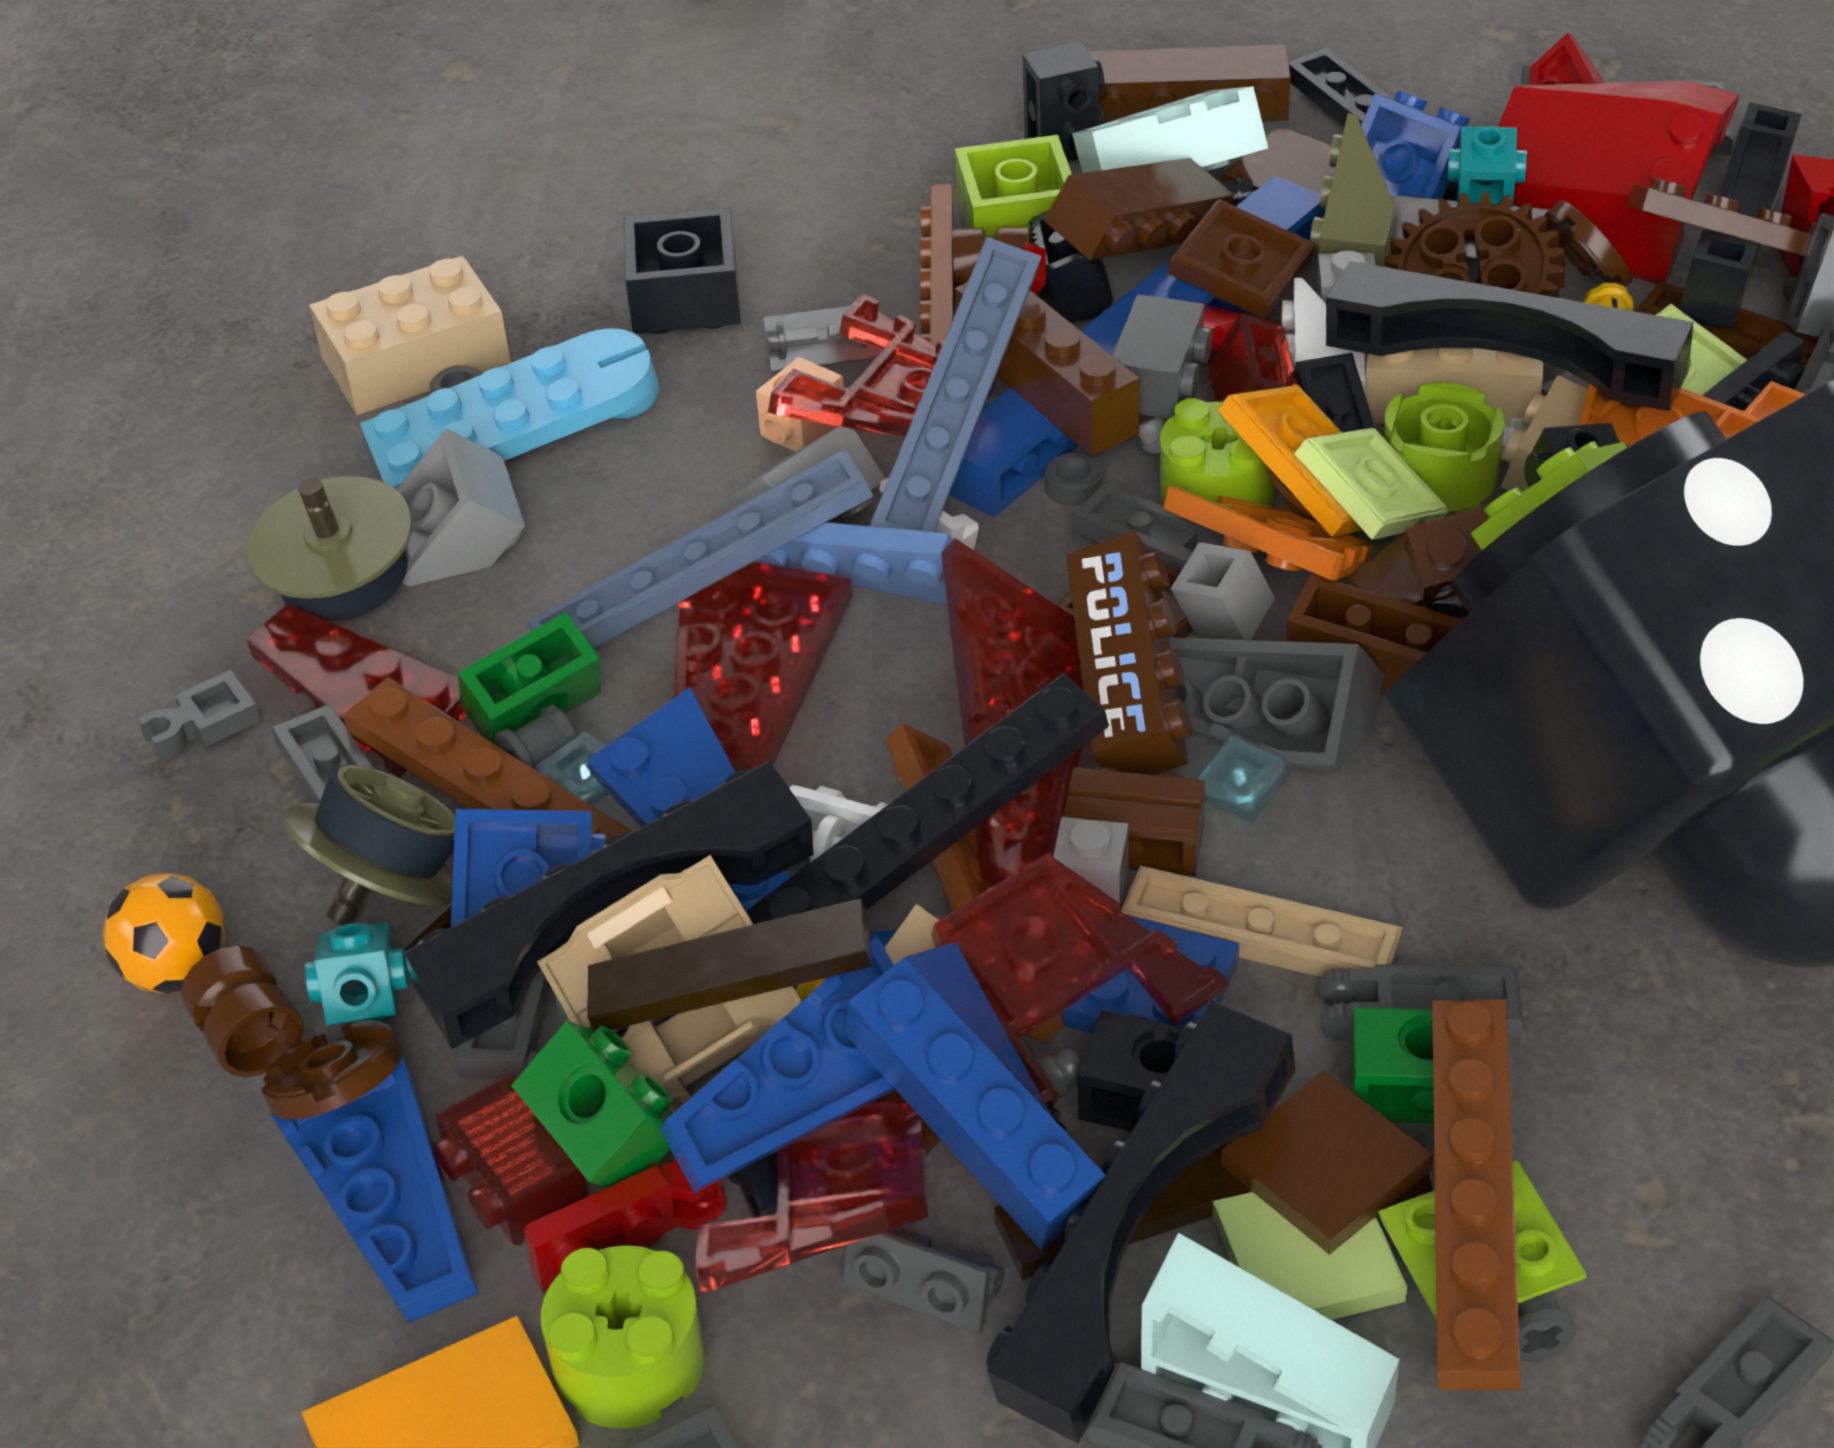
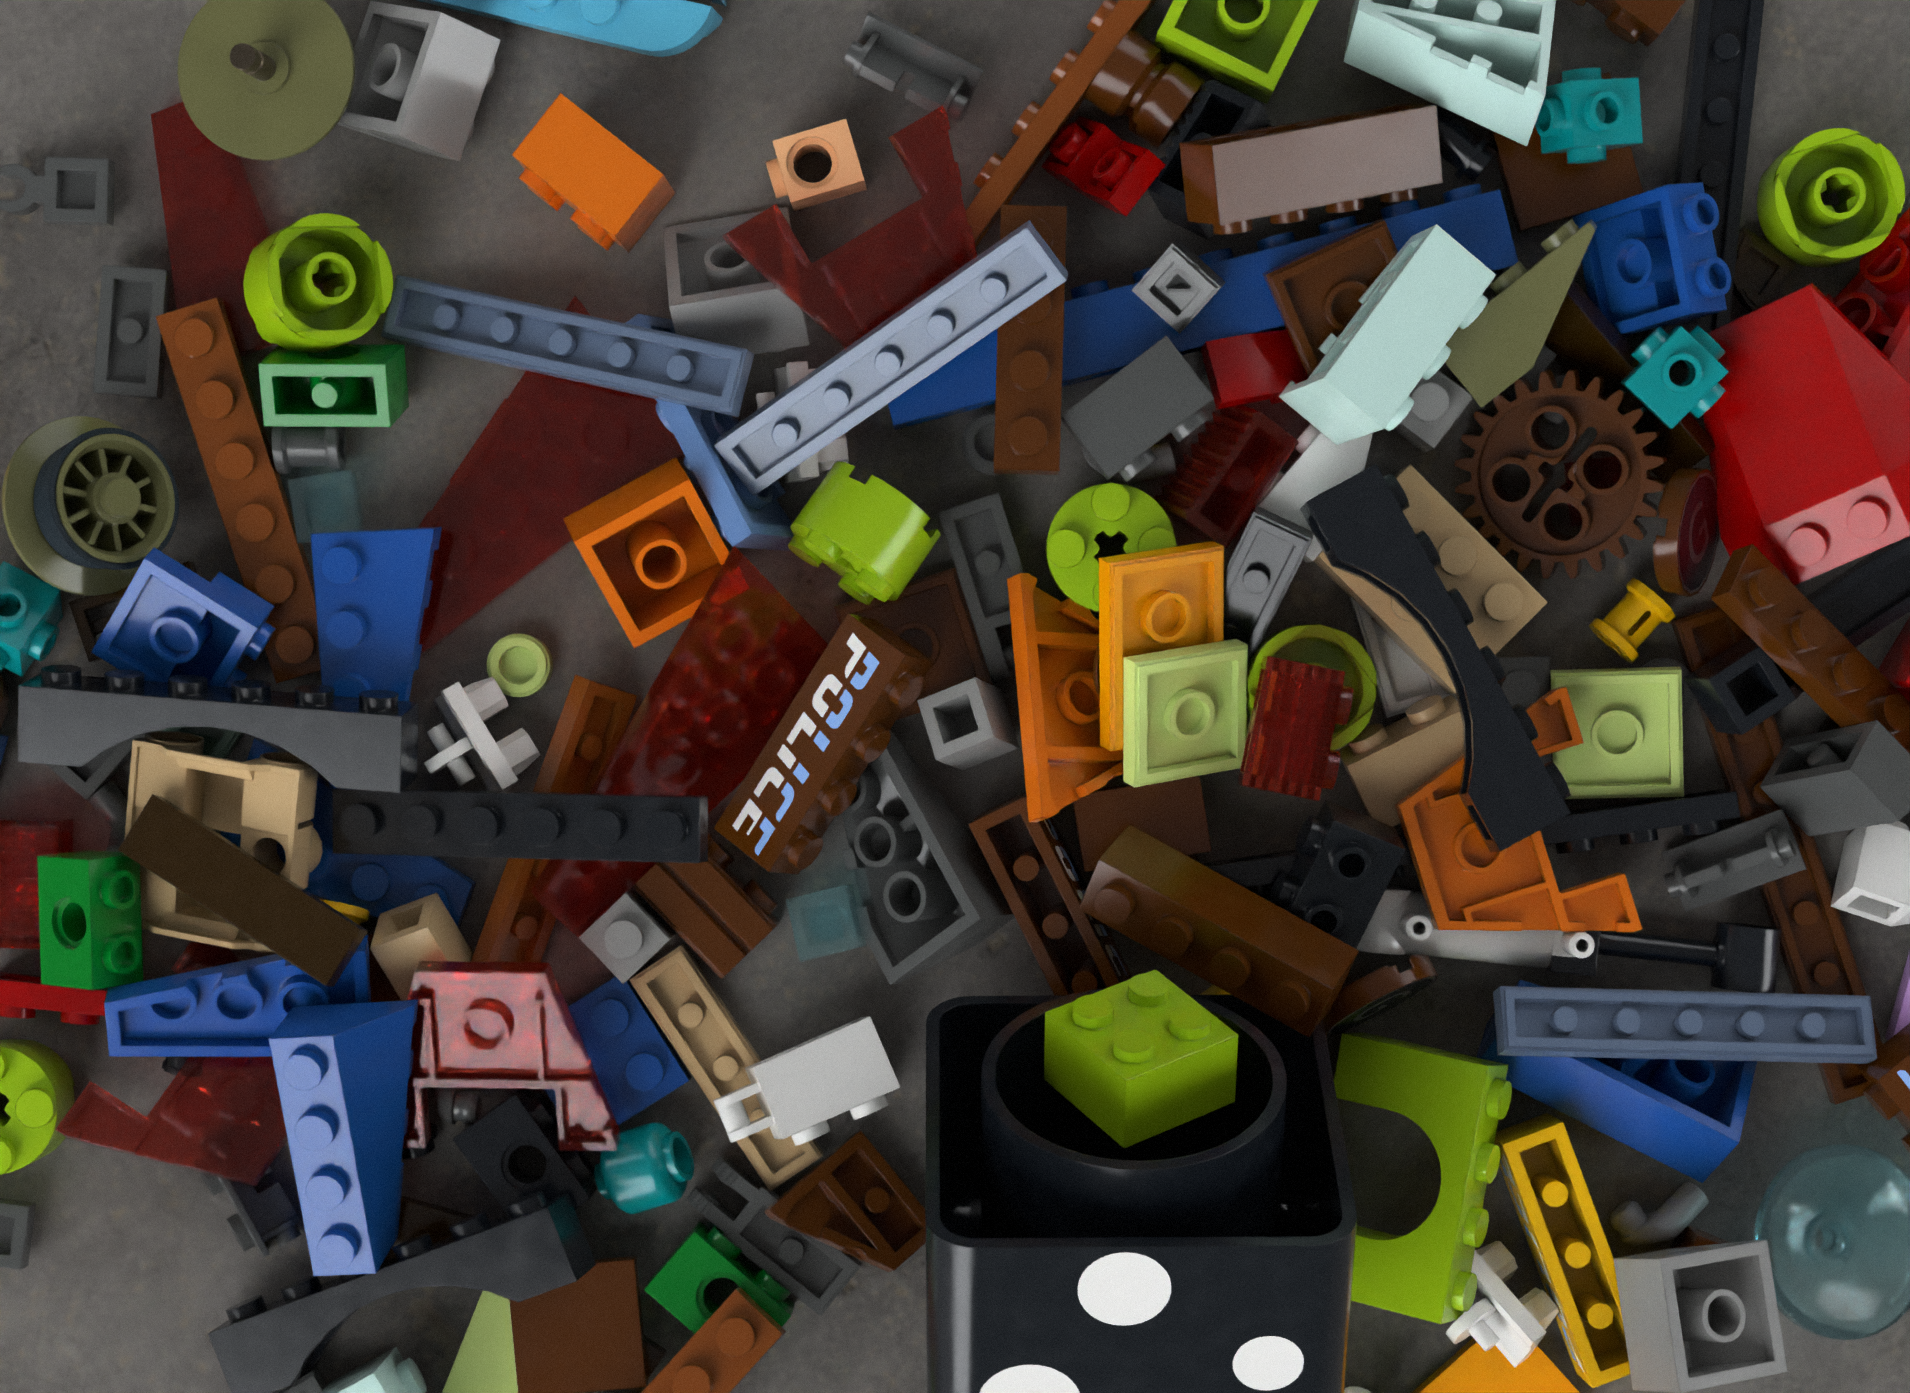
camera: 30 degrees right, 45 degrees up
none -> lime brick [243,213,393,353]
none -> yellowish green tile [487,634,553,697]
none -> orange brick [512,93,676,253]
none -> orange brick [563,457,748,649]
none -> teal head [594,1122,694,1214]
none -> white brick [713,1016,900,1146]
none -> reddish brown wing [764,1130,926,1272]
none -> lime brick [787,462,941,605]
none -> tile [1132,239,1226,334]
none -> clear red brick [1237,656,1354,801]
none -> light aqua wedge [1278,224,1496,445]
none -> teal brick [1535,68,1643,164]
none -> lime brick [1757,128,1905,268]

